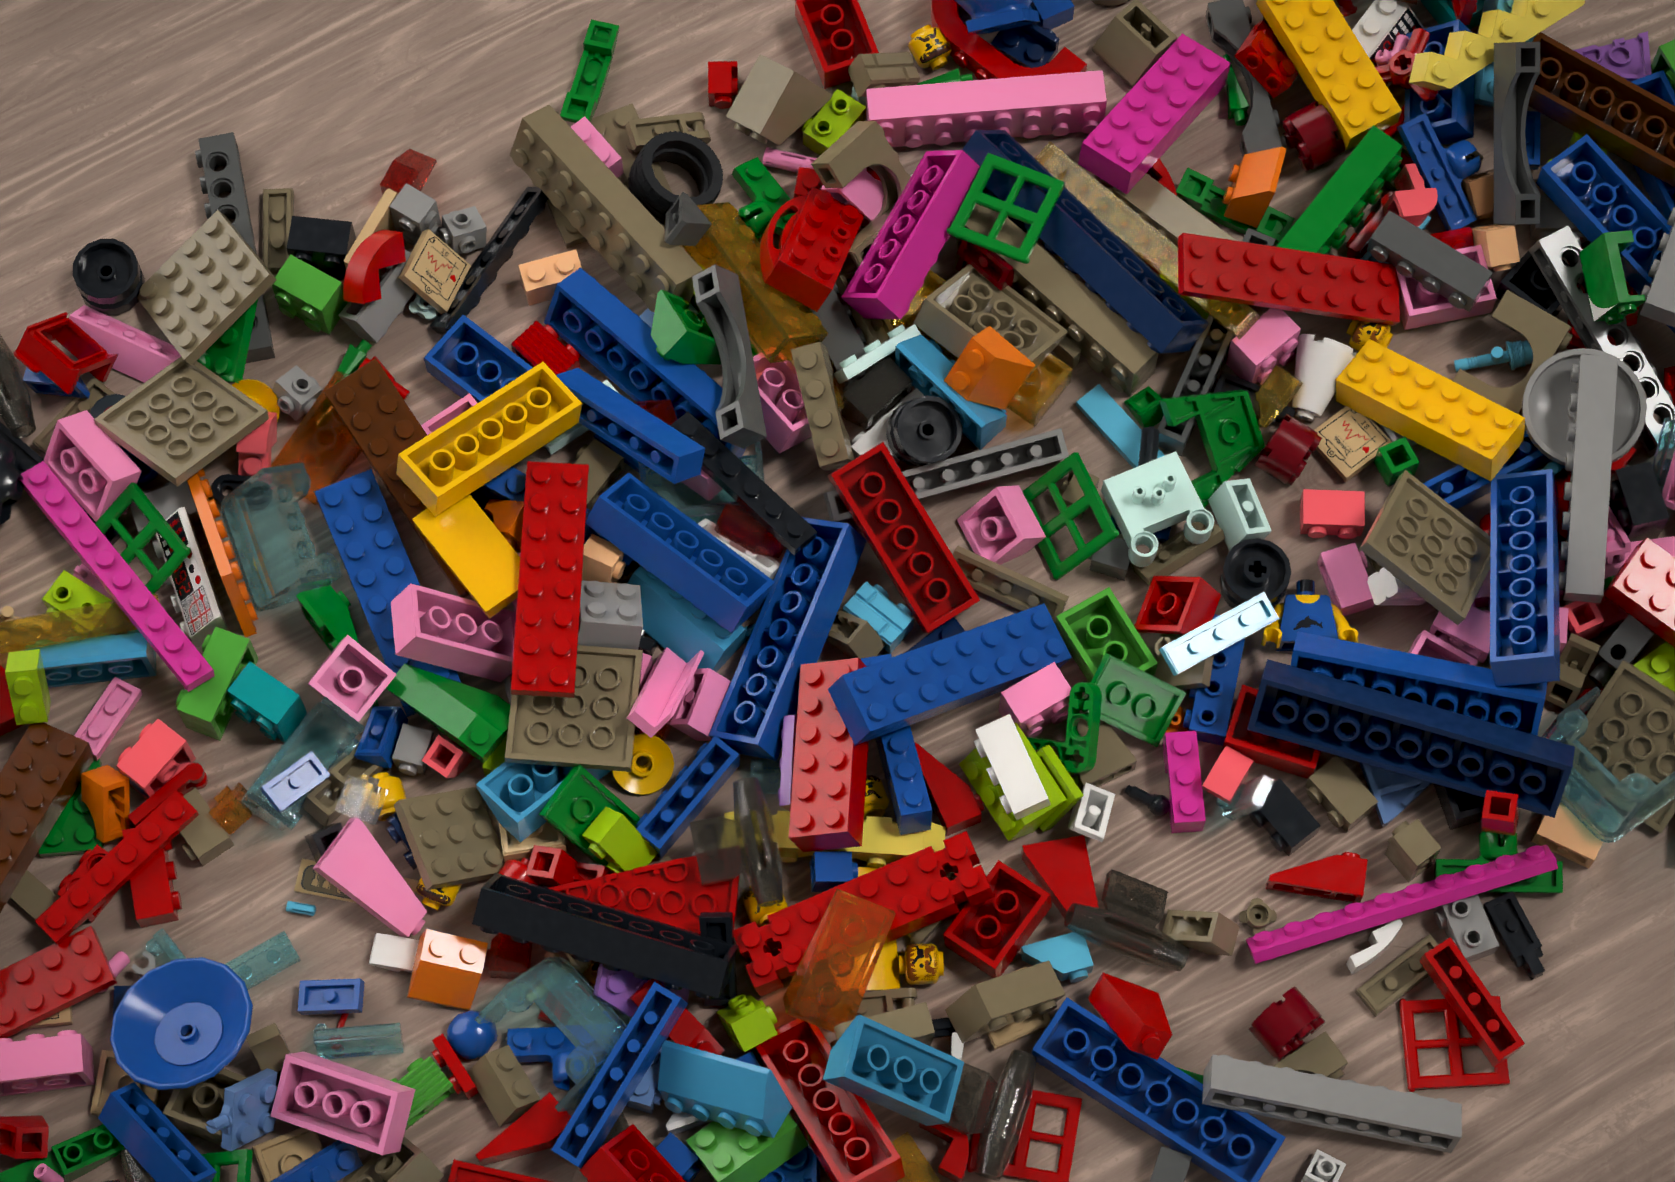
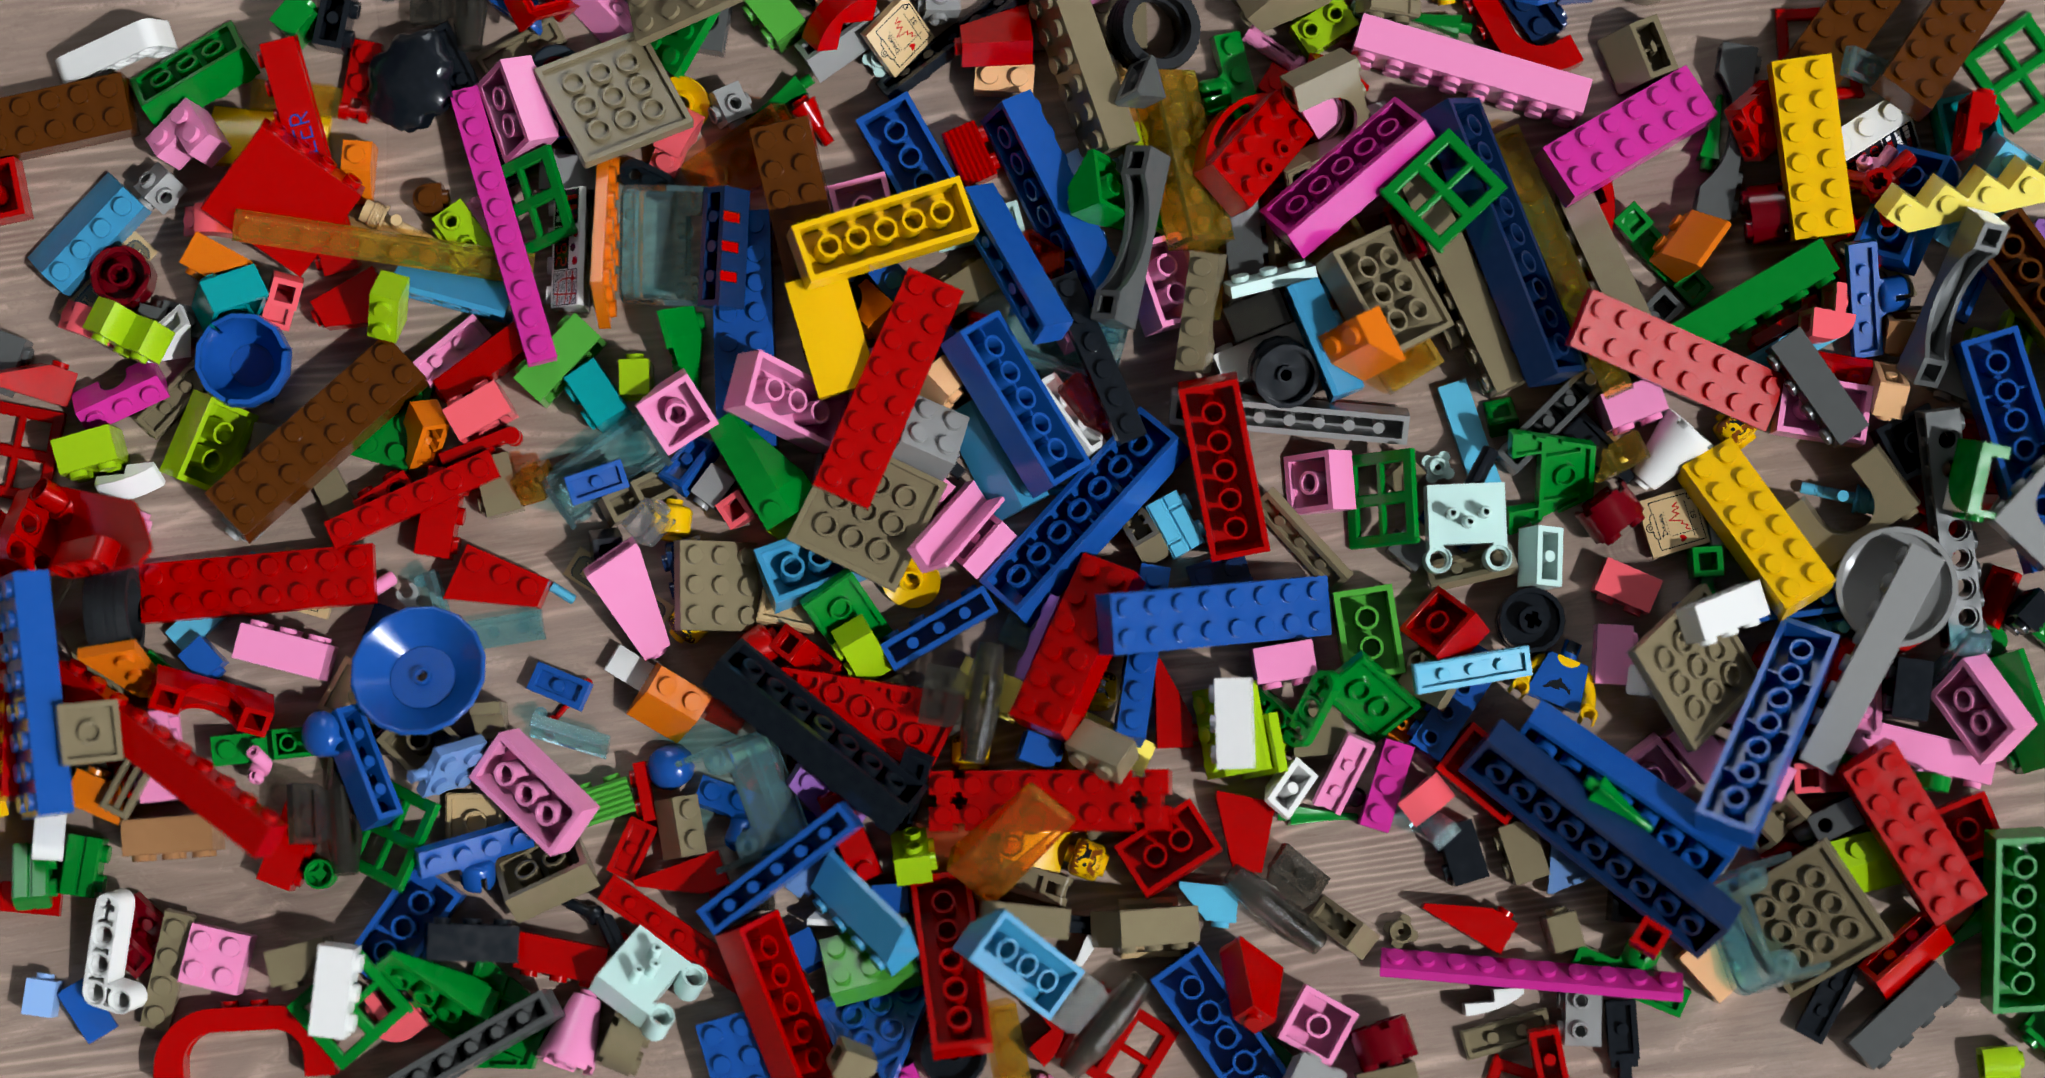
camera: 20 degrees right, 15 degrees up
none -> blue hair [301,711,343,757]
none -> reddish brown plate [413,182,451,217]
none -> red slope [433,321,525,403]
none -> red wedge [443,544,553,609]
none -> red plate [606,816,658,883]
none -> lime brick [619,353,655,402]
none -> dark blue brick [698,185,750,311]
none -> red slope [954,5,1033,67]
none -> dark tan brick [1065,718,1139,784]
none -> bright pink brick [1275,983,1360,1067]
none -> green piece [1276,806,1359,826]
none -> bright pink hinge [1312,731,1375,816]
none -> light aqua plate [1421,451,1455,484]
none -> green piece [1583,775,1653,832]
none -> white brick [1675,580,1771,647]

